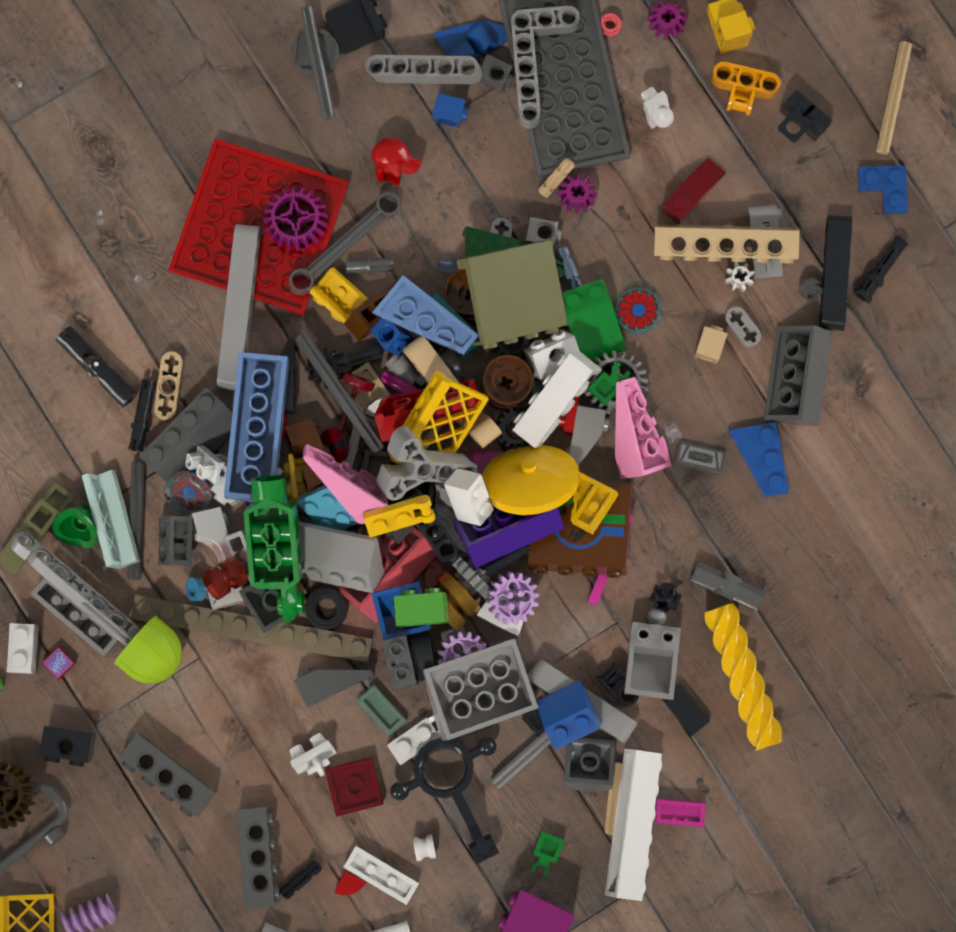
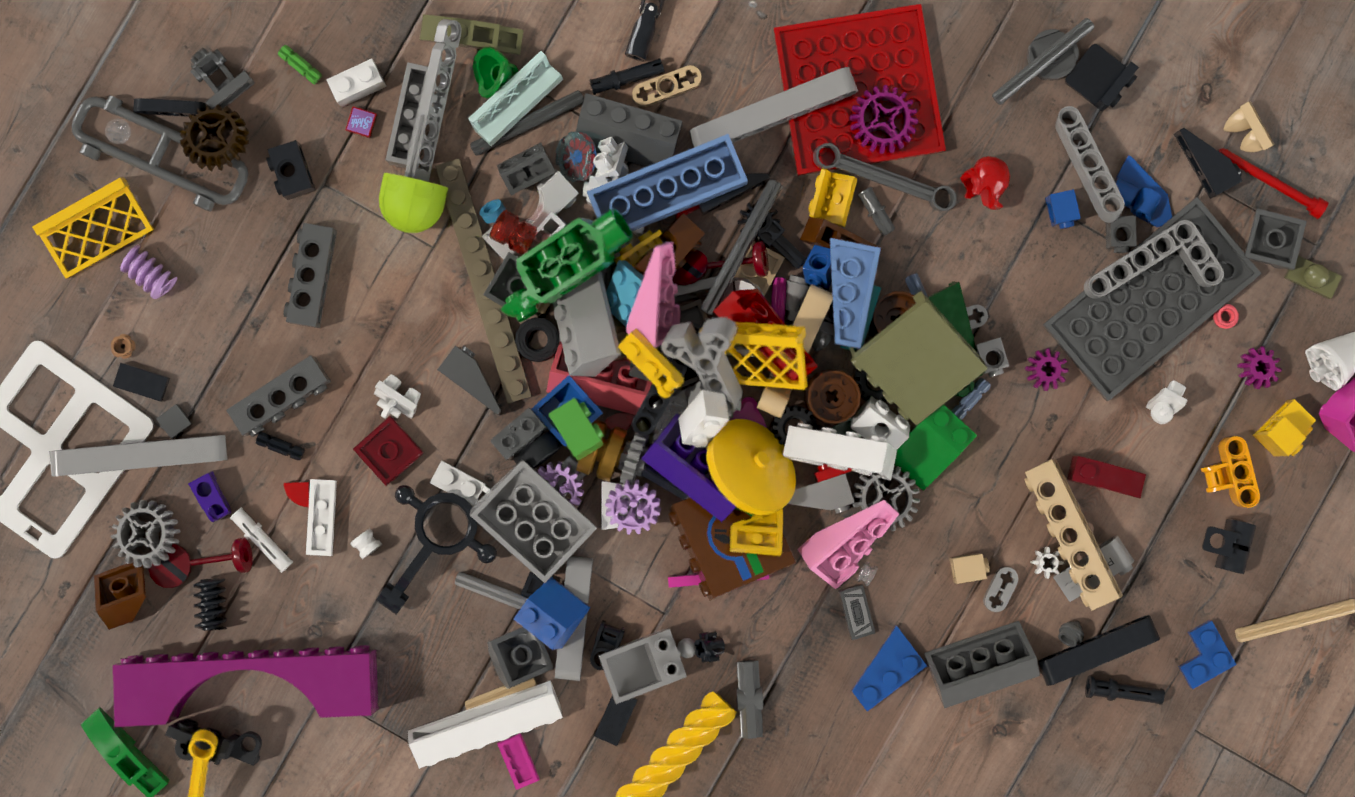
camera: 60 degrees right, 5 degrees up
sand green tile [357,684,407,737] -> none
green plate [531,832,565,878] -> none
tan axle [538,158,575,198] -> none
green plate [588,362,630,406] -> none
tile [614,287,662,335] -> none

